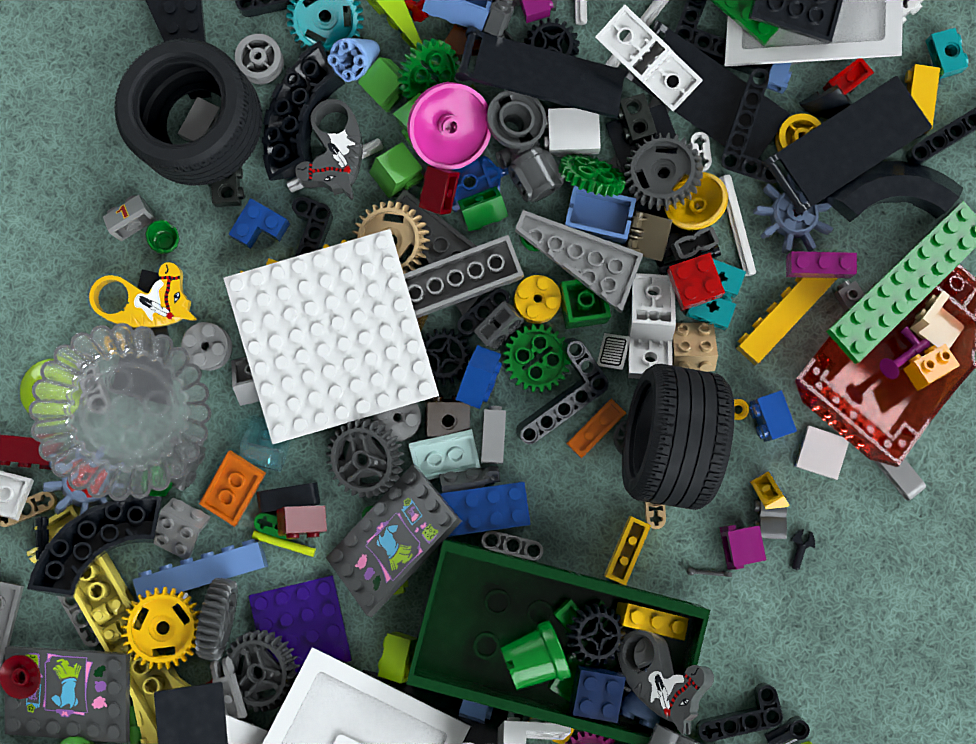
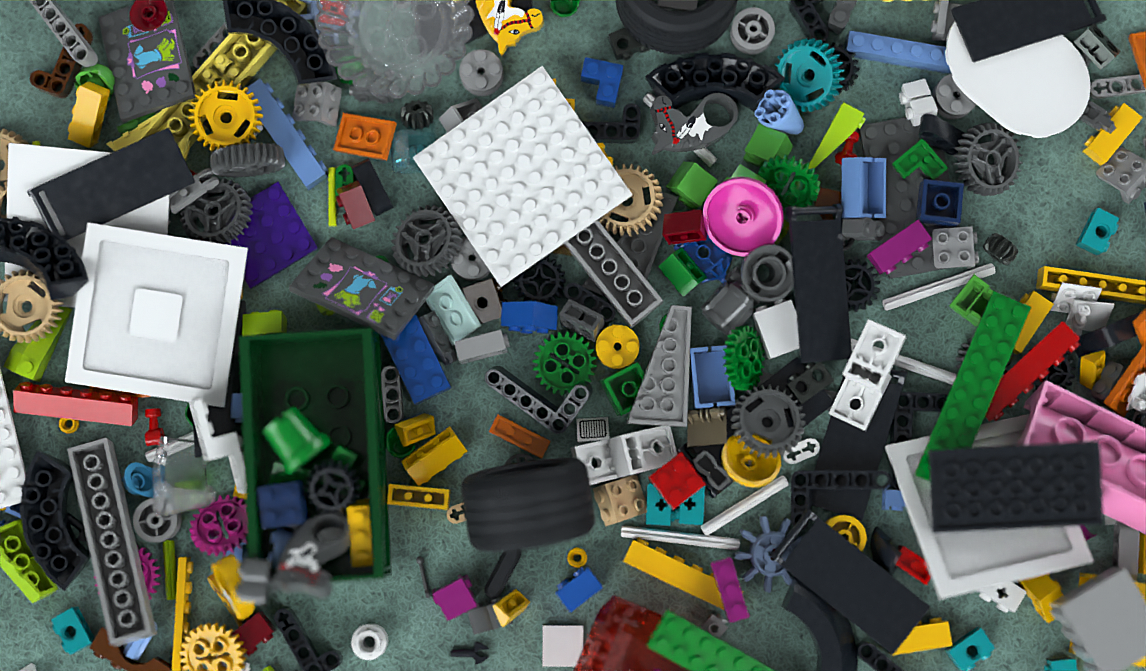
camera: 70 degrees right, 0 degrees up
none -> white piece [351,623,388,660]
none -> green hair [385,427,416,459]
none -> yellow slope [395,413,436,447]
none -> pearl dark grey gear [400,100,434,131]
none -> yellow brick [401,426,467,486]
none -> black piece [484,550,521,599]
none -> white axle [621,525,740,550]

